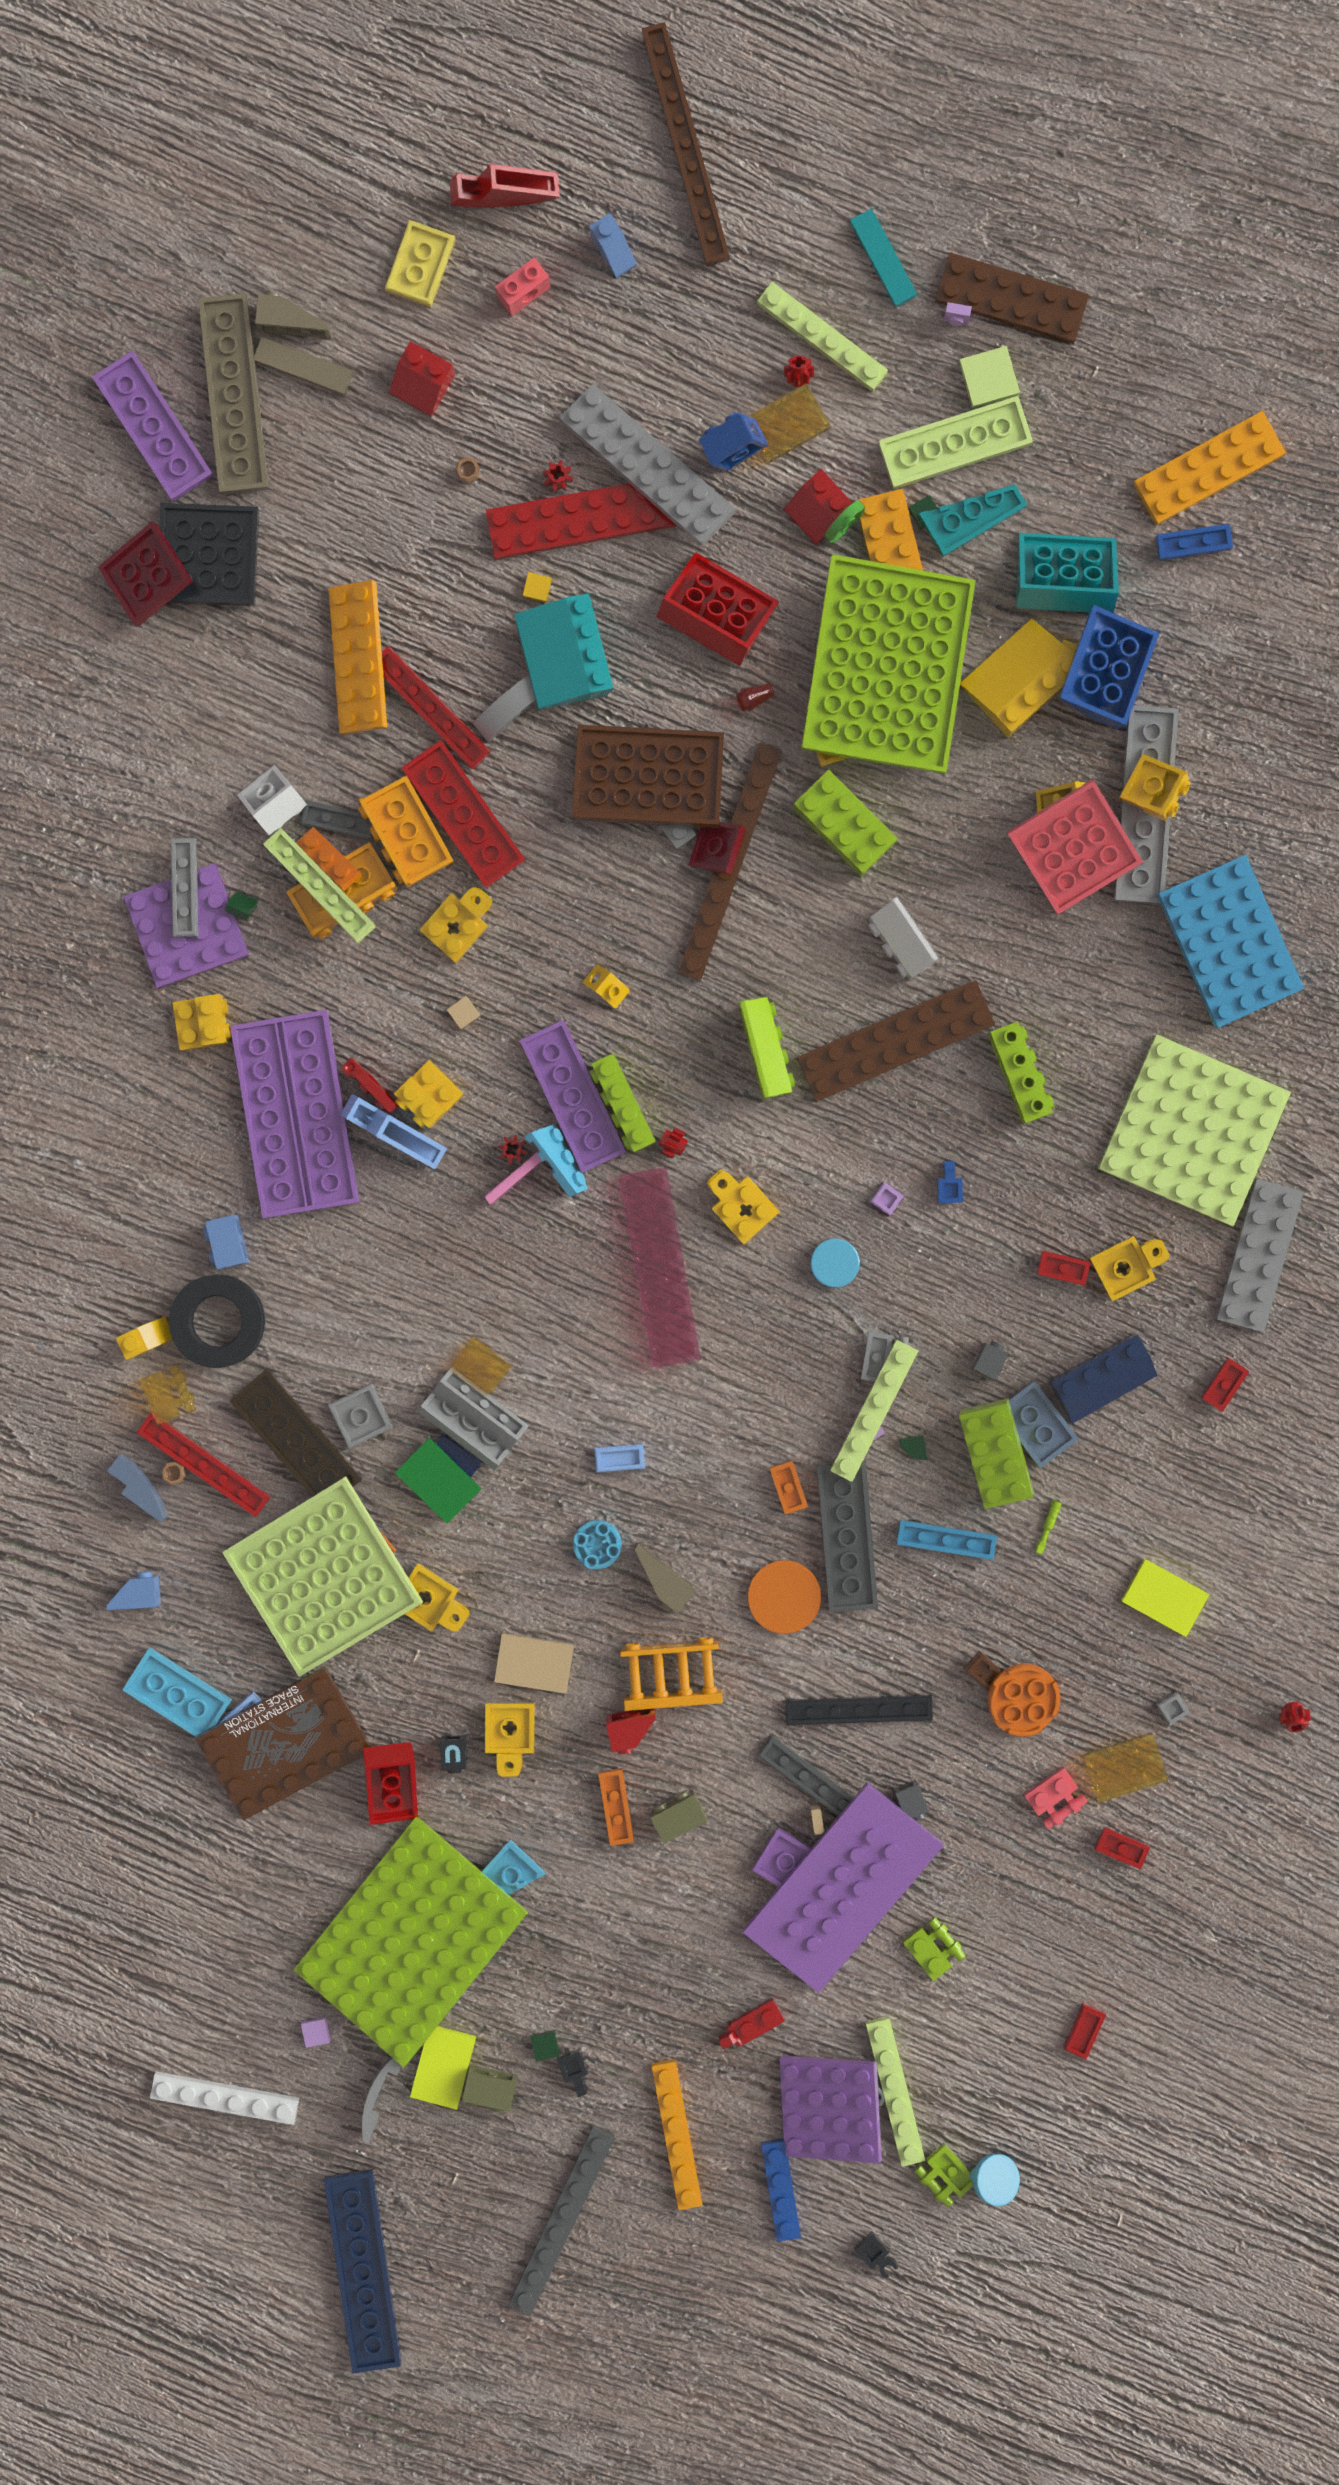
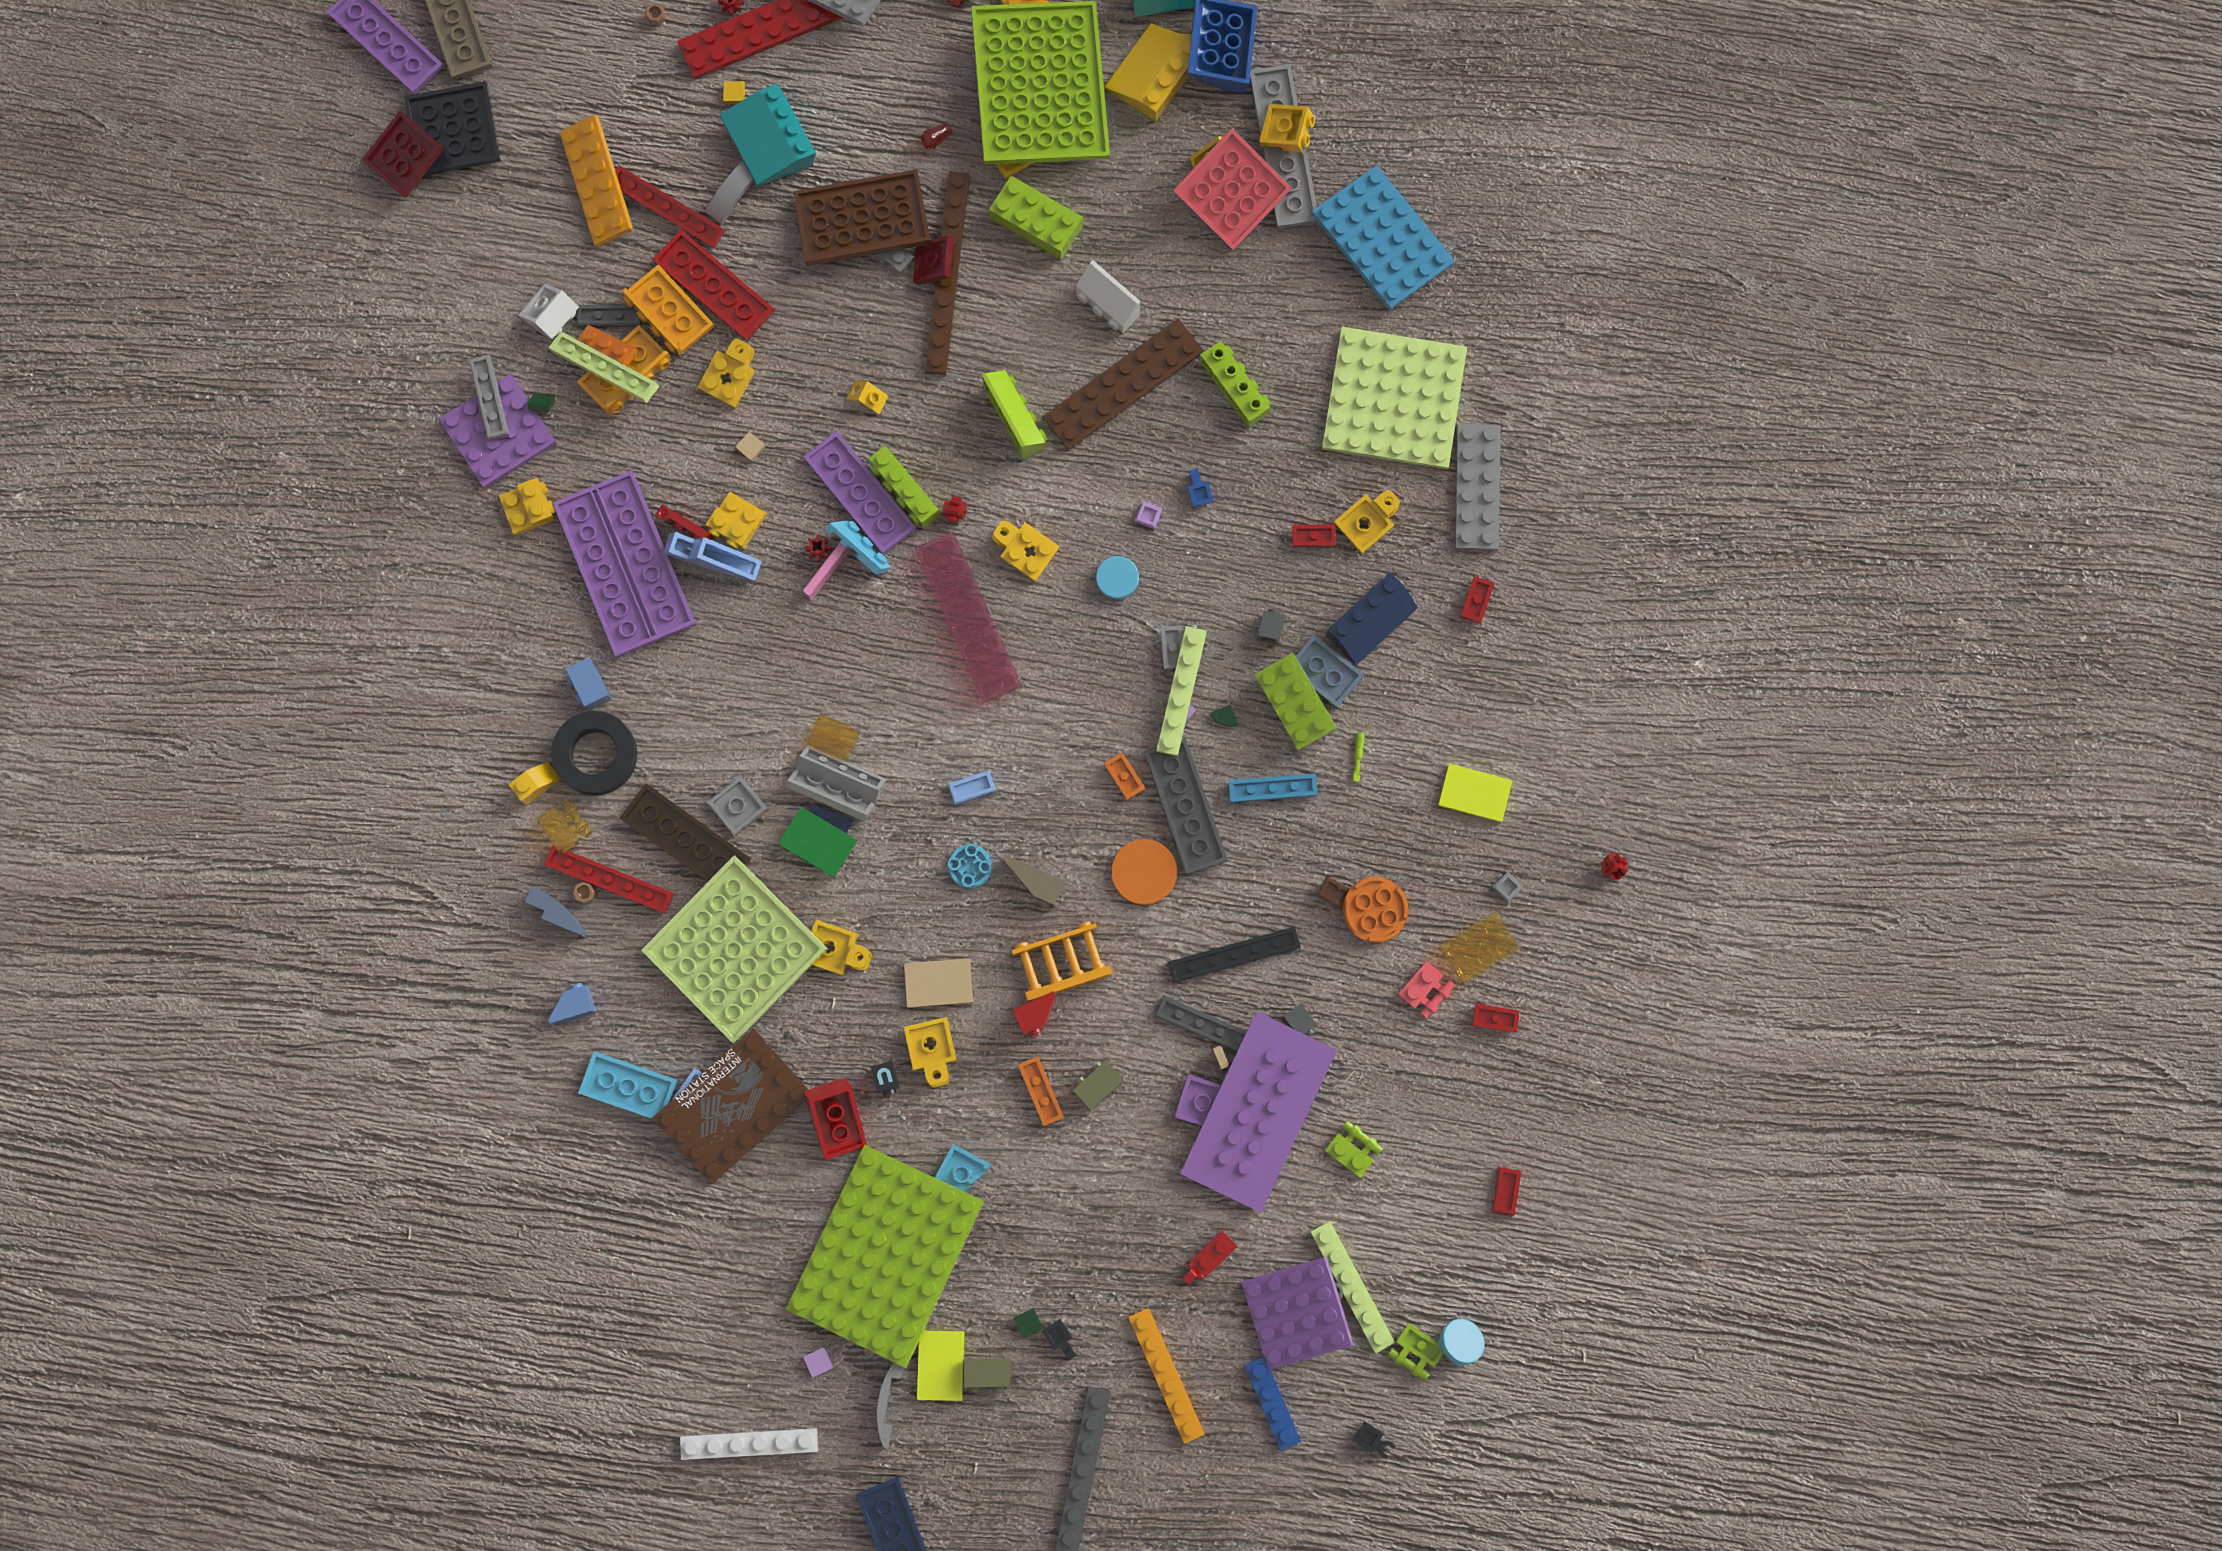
camera: 10 degrees left, 10 degrees down
red slope [656,552,779,666] -> none

